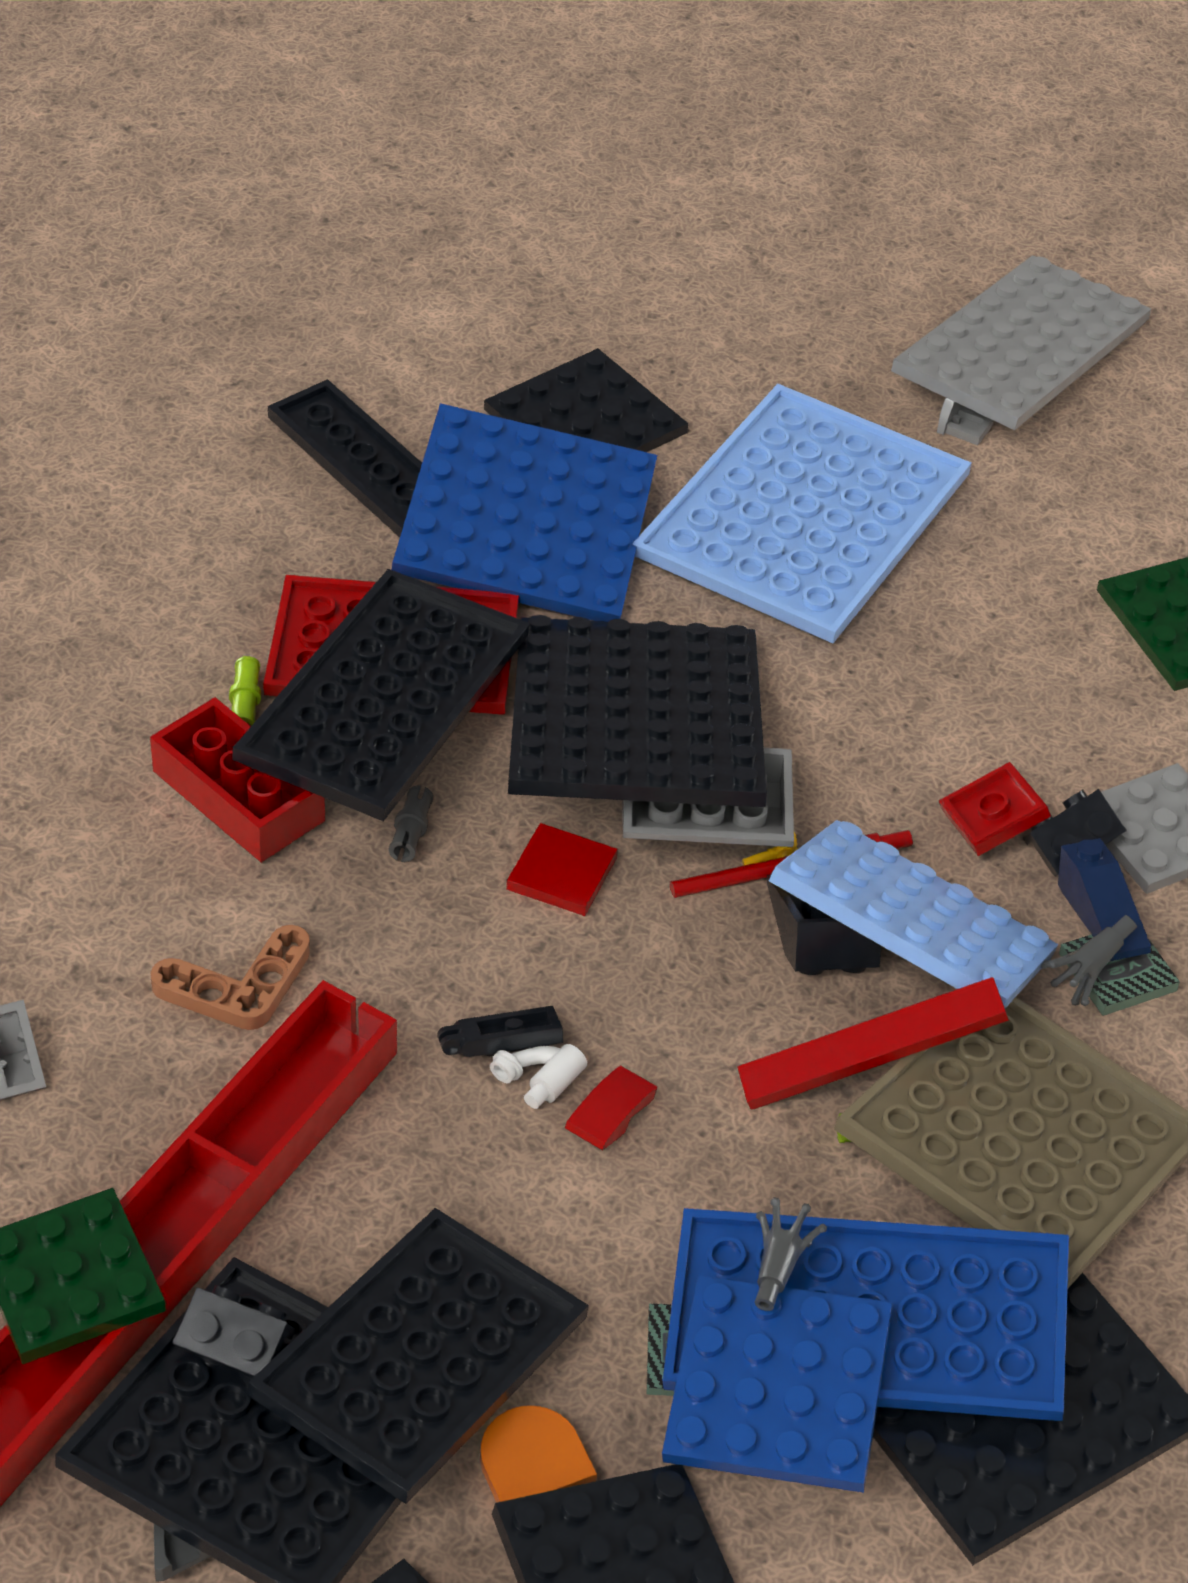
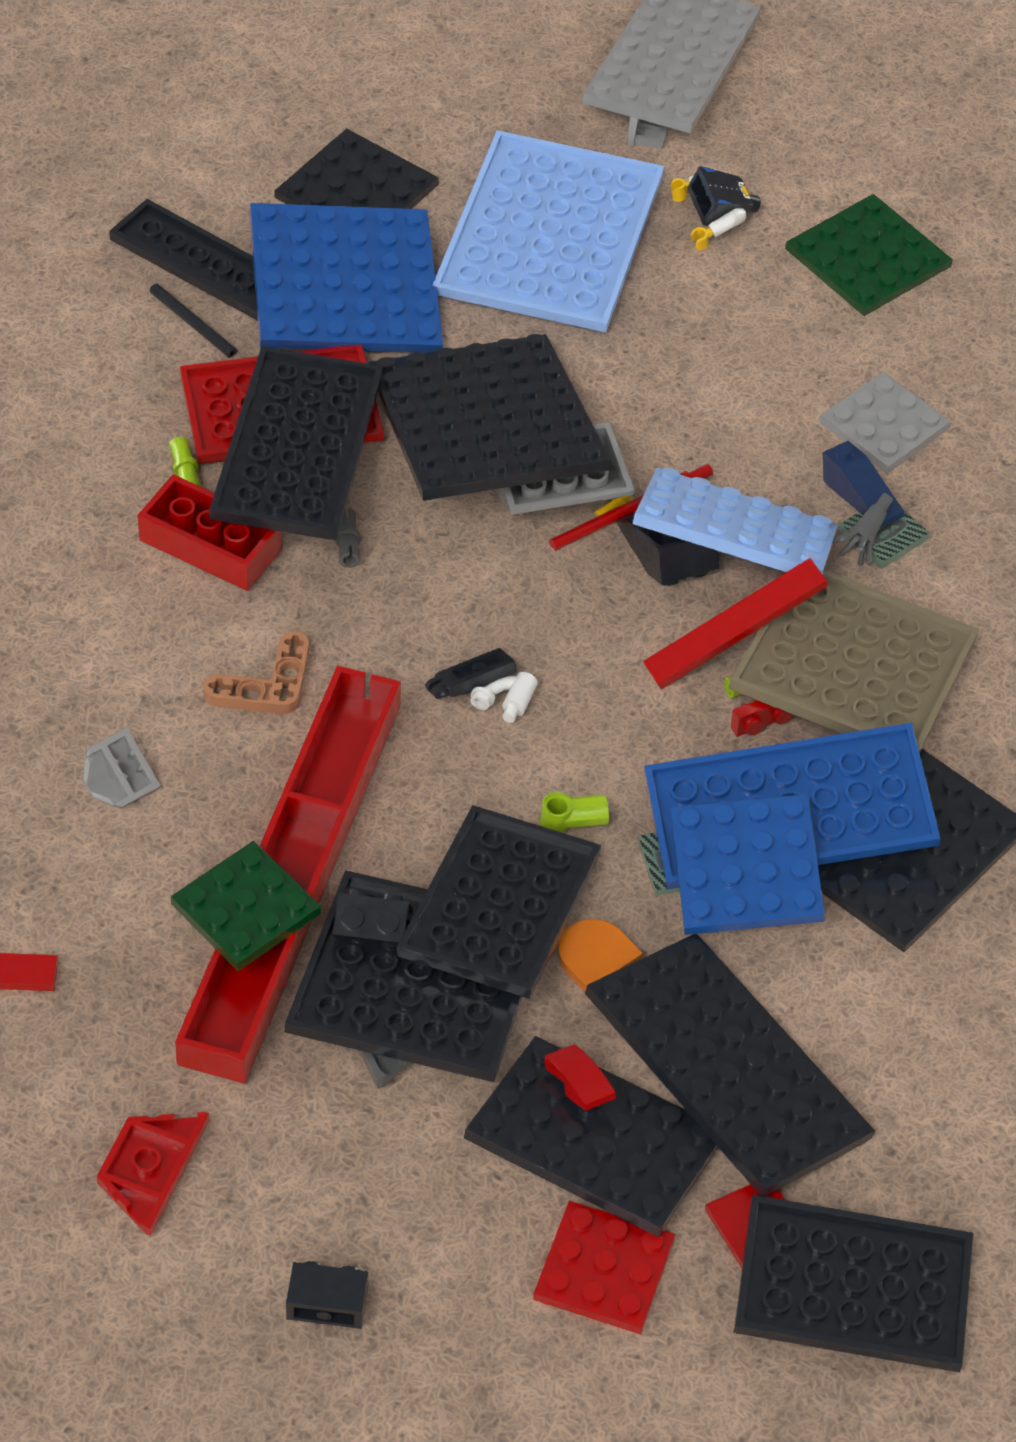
camera: 15 degrees left, 5 degrees up
red tile [506,823,618,916] -> none
red slope [565,1065,657,1151] -> none
dark grey piece [755,1197,827,1311] -> none
red tile [939,762,1051,856] -> none
black bracket [1023,789,1127,877] -> none
none -> black piece [150,283,237,358]
none -> lime piece [539,792,609,833]
none -> black torso [670,166,761,250]
none -> red plate [730,700,794,737]

